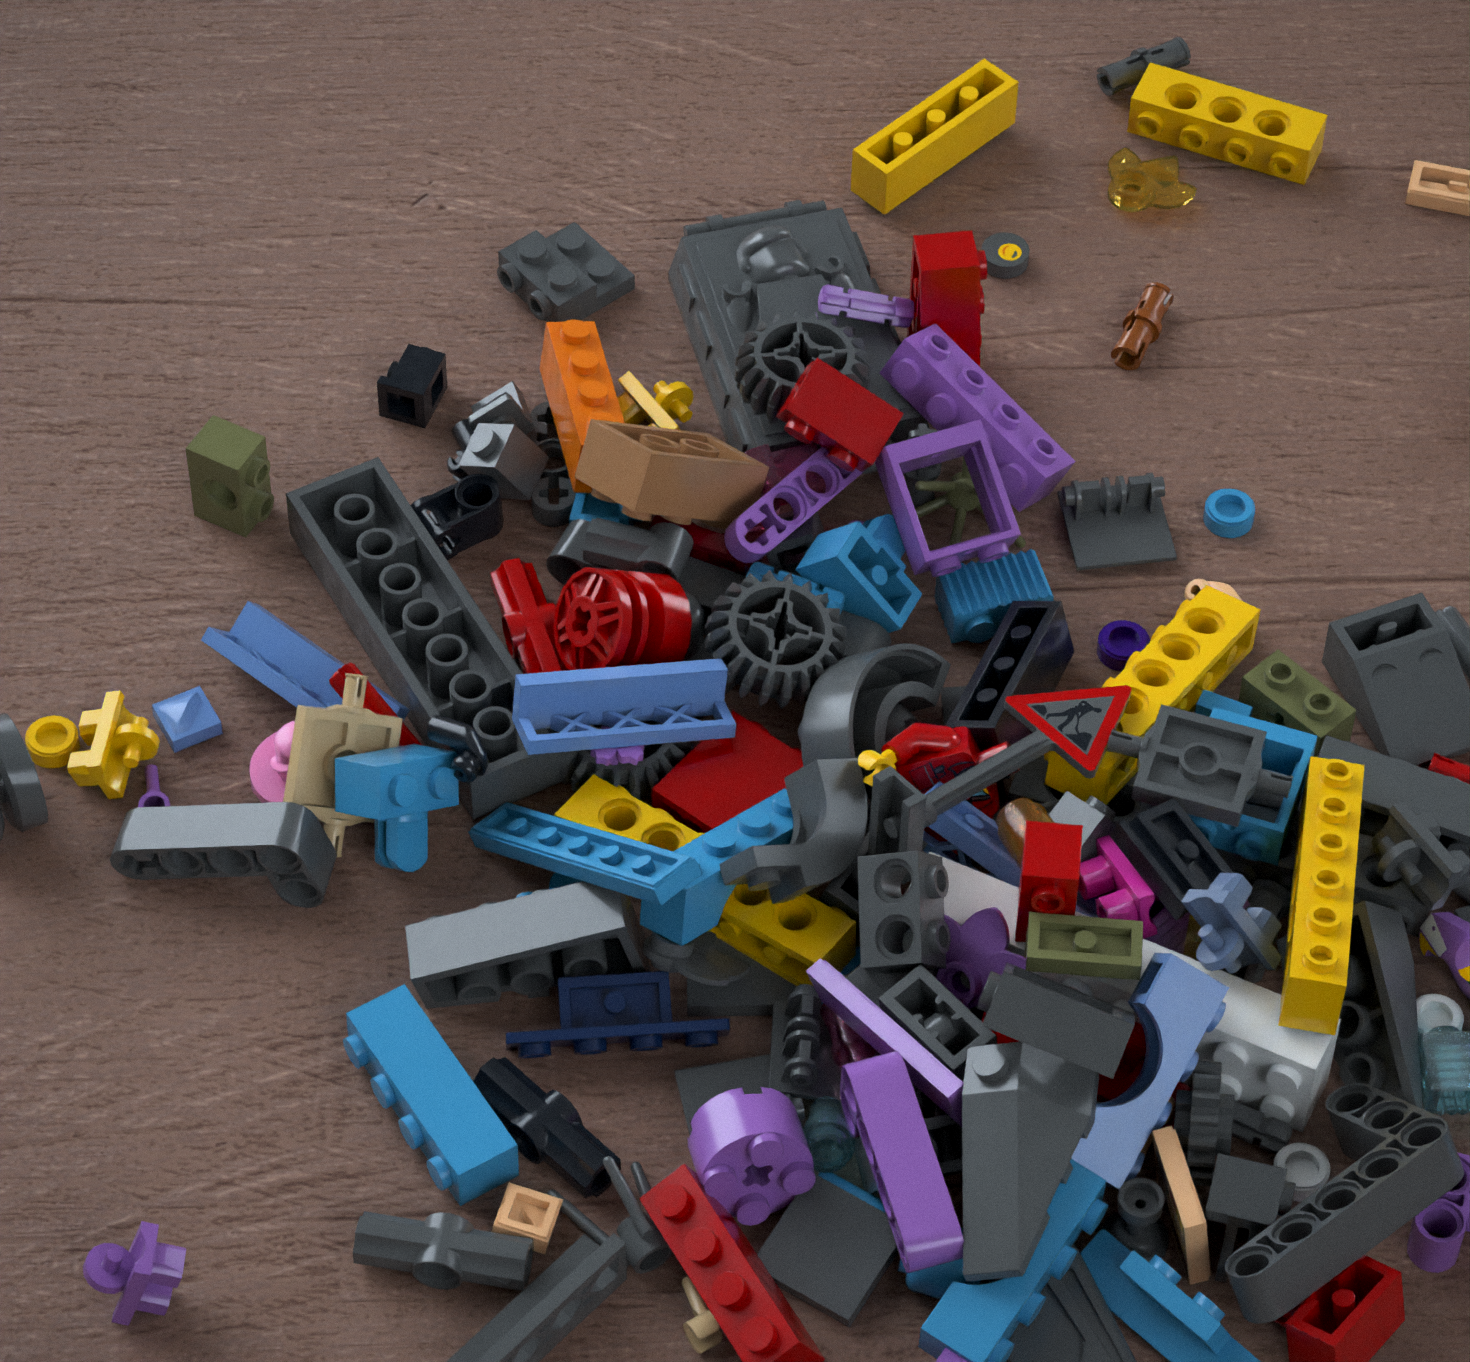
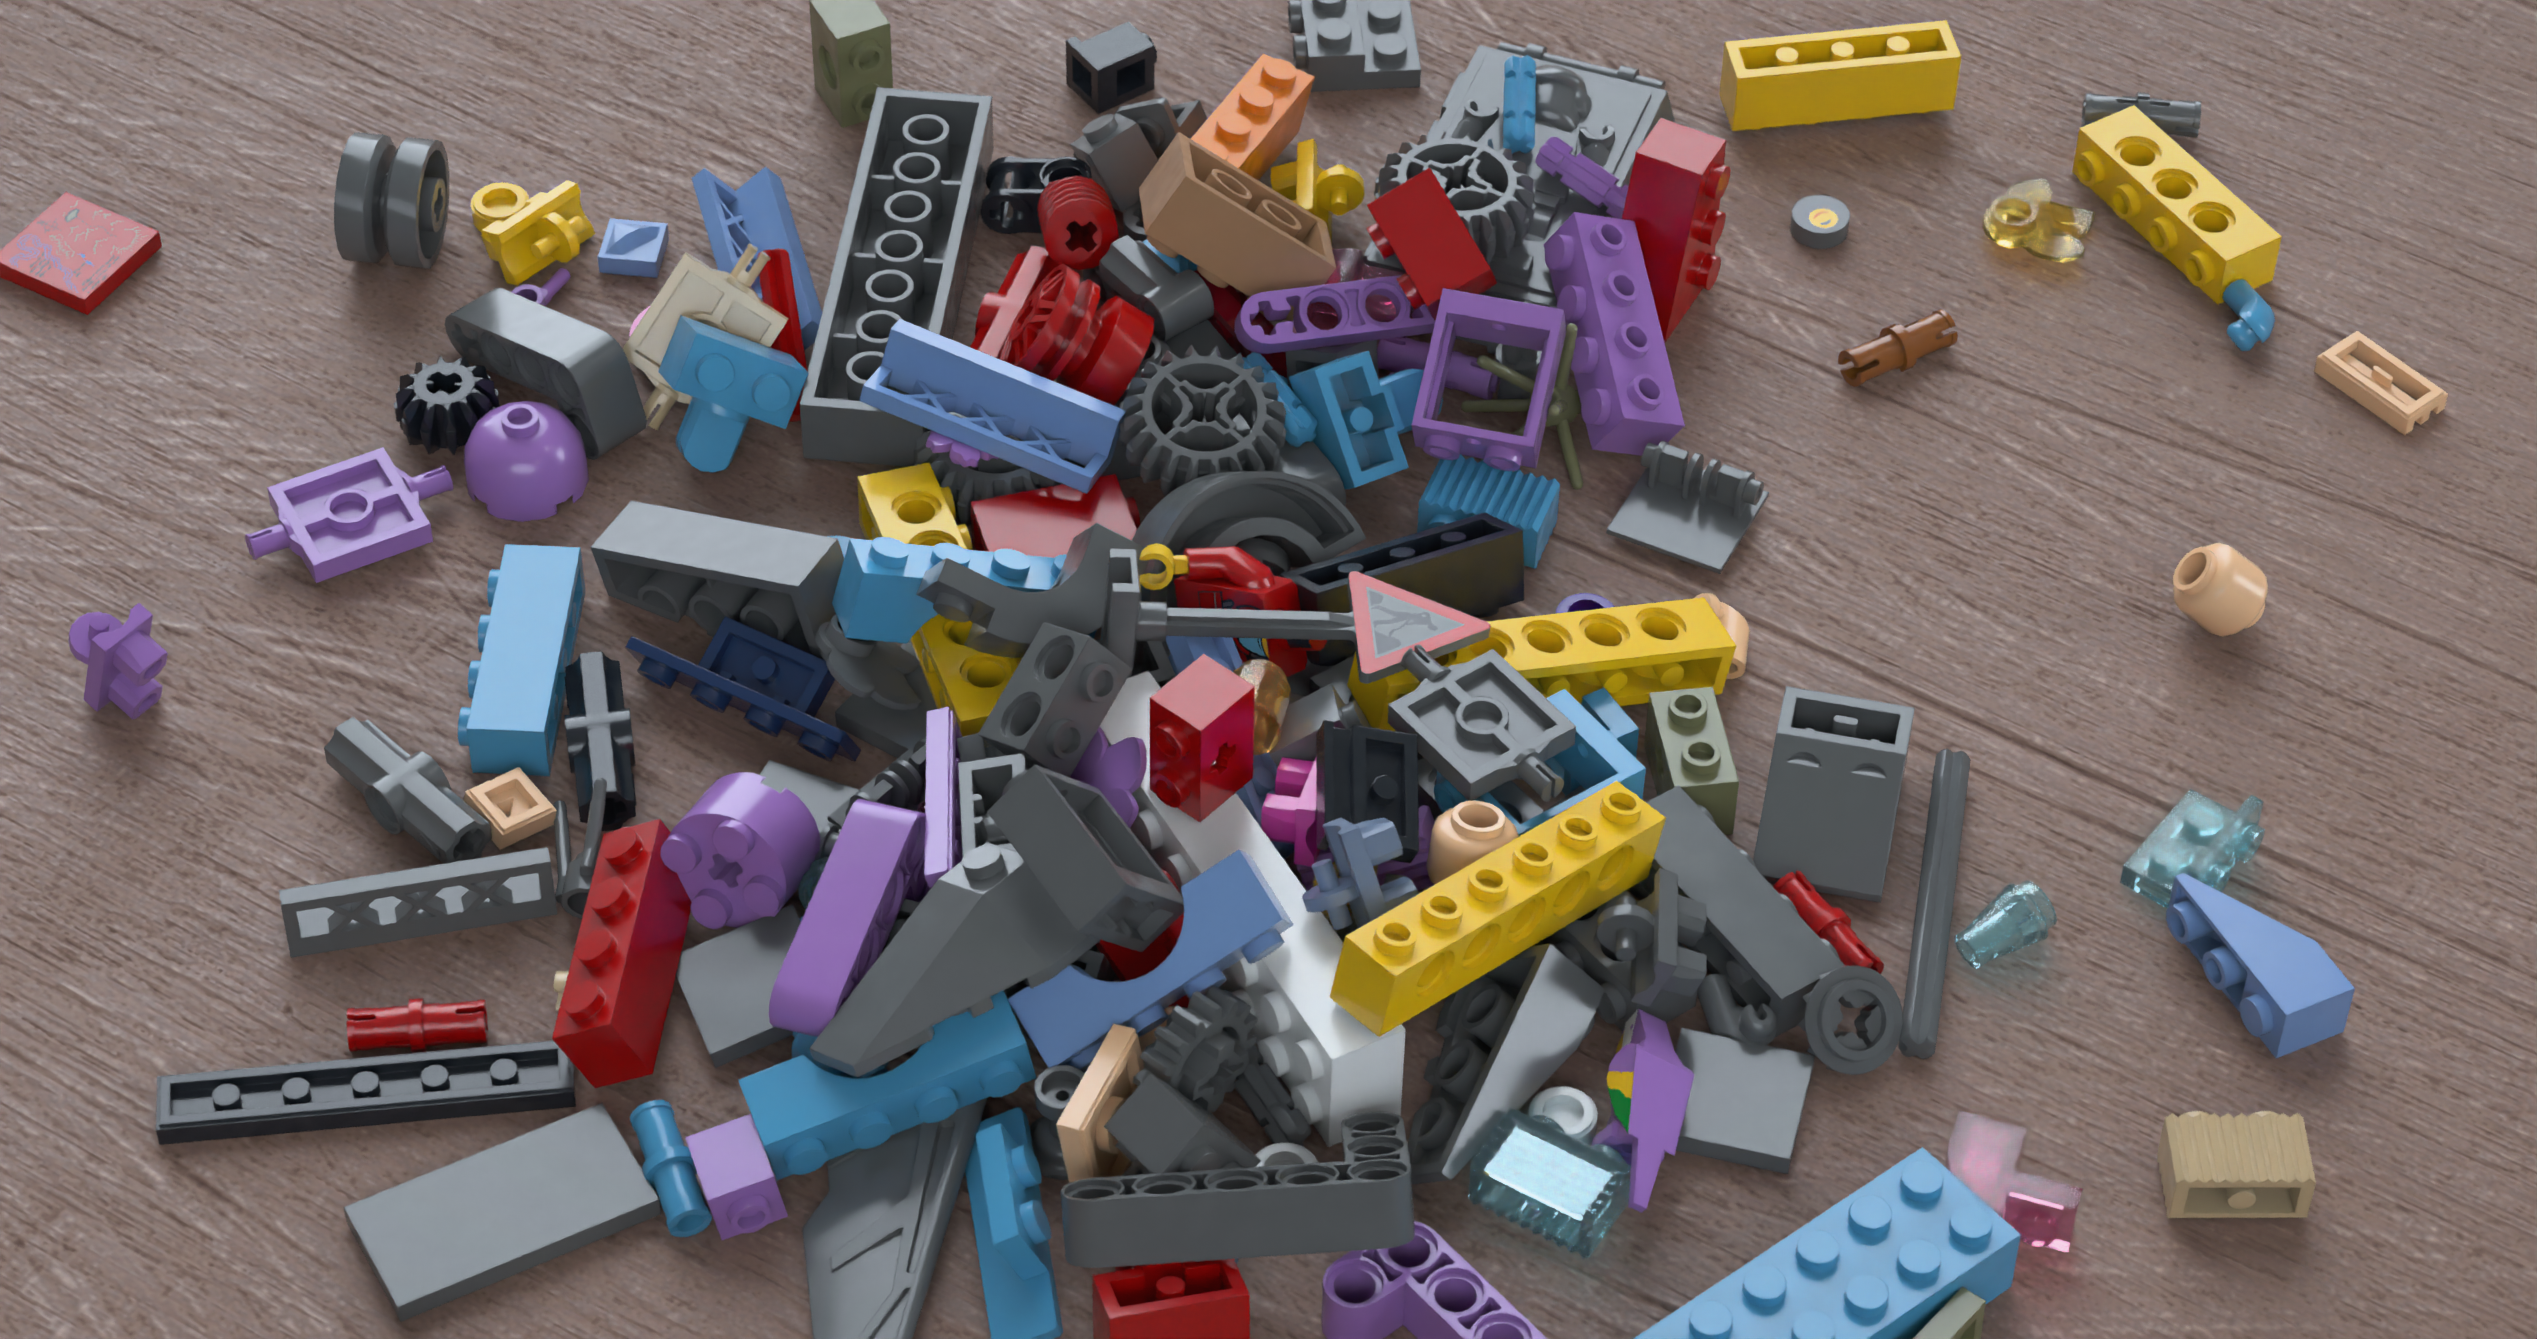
camera: 35 degrees right, 5 degrees down
black arm [427,715,489,783] -> none
dark azure tile [468,802,702,906] -> none
olive panel [1024,912,1143,980] -> none
dark azure tile [1203,489,1255,538] -> none
none -> medium lavender plate [245,447,453,583]
none -> black gear [394,355,500,456]
none -> medium lavender cylinder [464,401,589,522]
none -> red piece [1037,176,1119,270]
none -> medium lavender pin [1377,336,1500,400]
none -> light nougat head [1426,801,1519,885]
none -> dark azure axle [1503,55,1536,154]
none -> dark azure arm [2223,279,2275,351]

